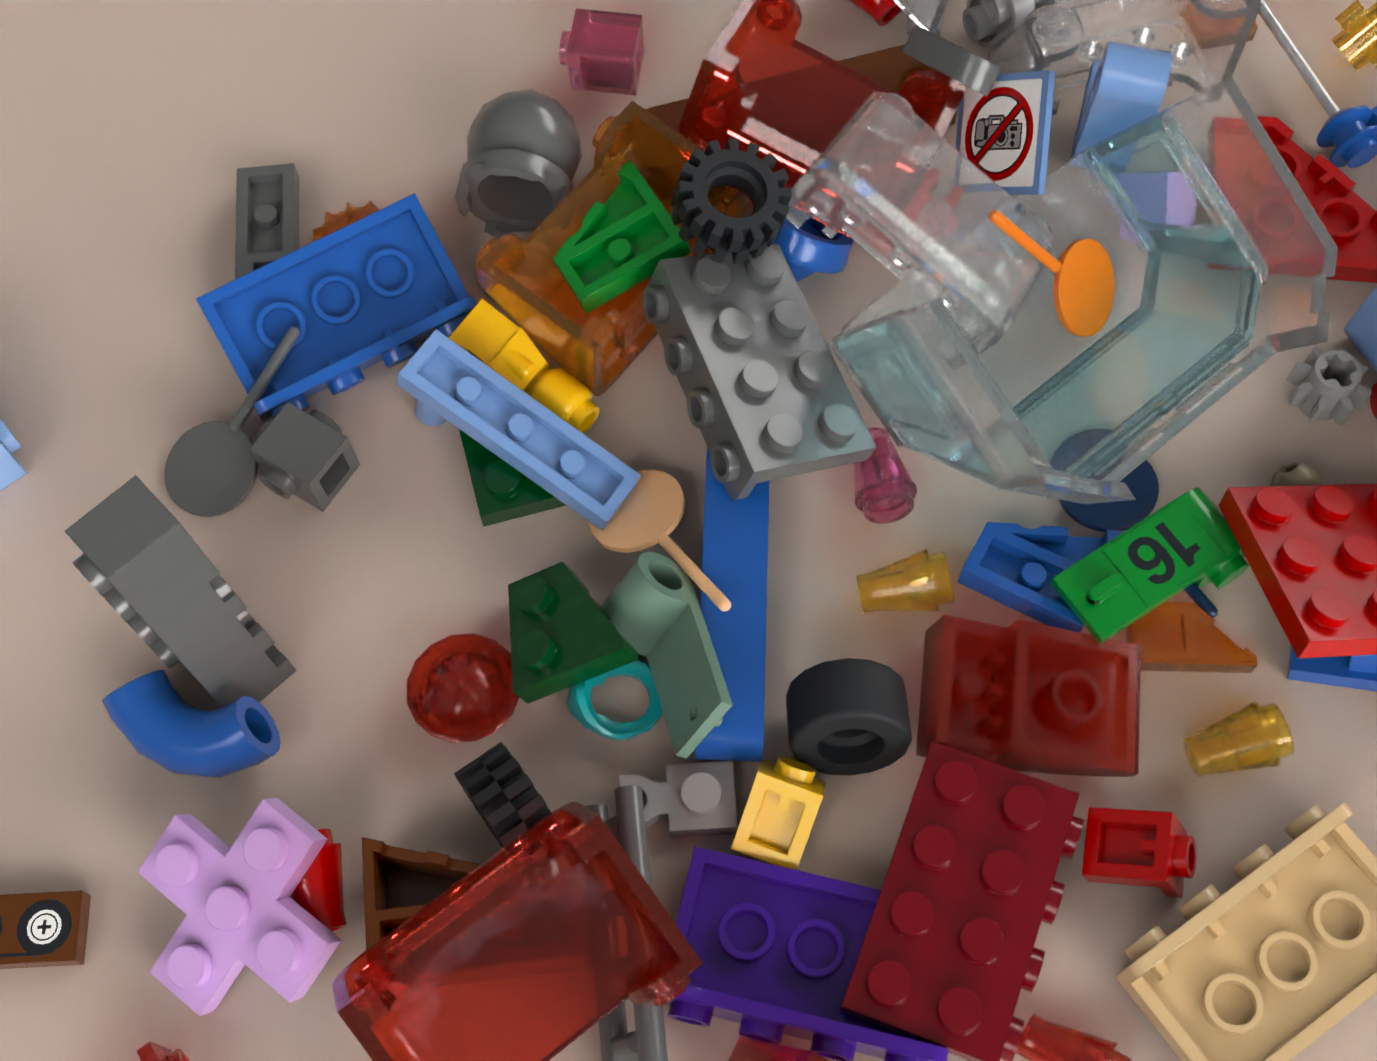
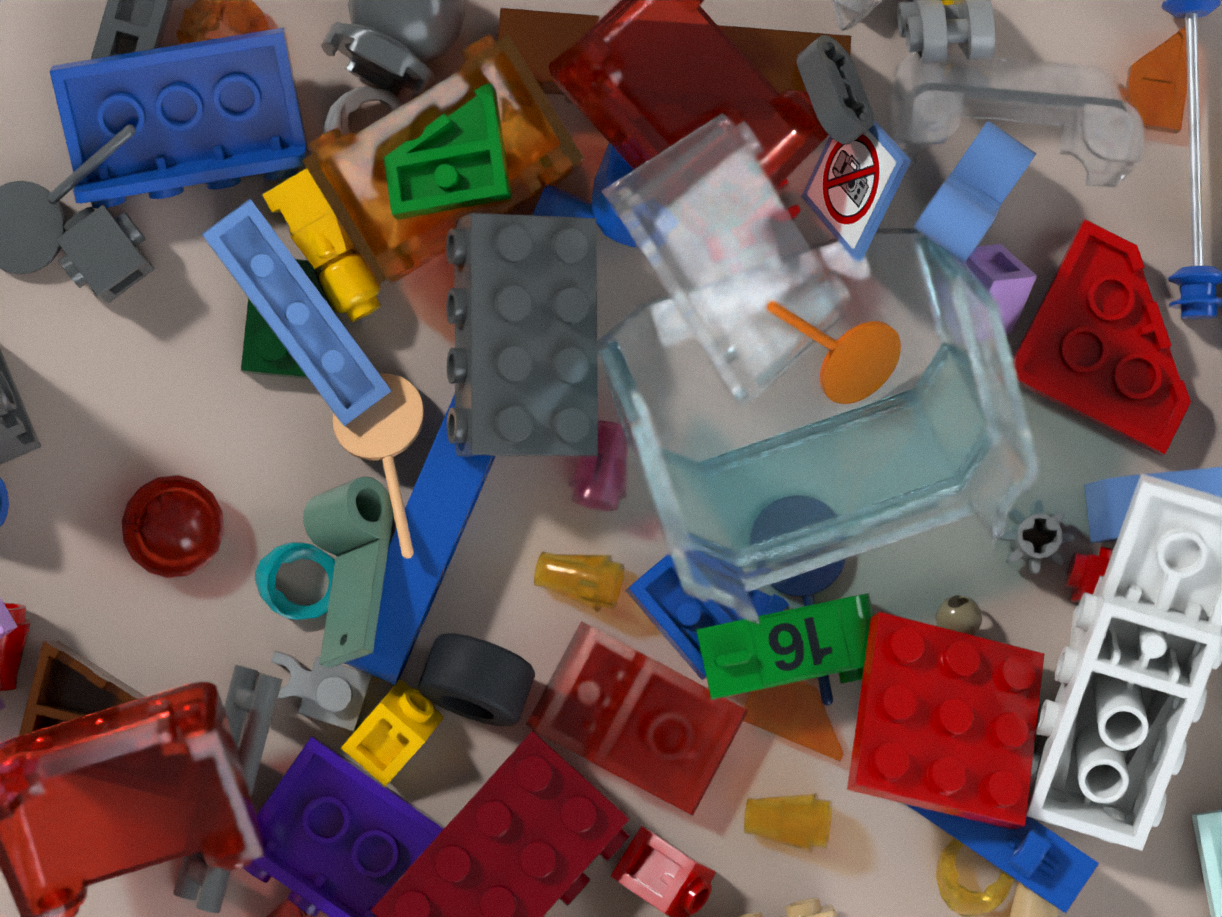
camera: 20 degrees right, 20 degrees up
black tyre [454,742,570,871] -> none
dark green wing [508,562,638,704] -> none
black tyre [671,138,792,264] -> none

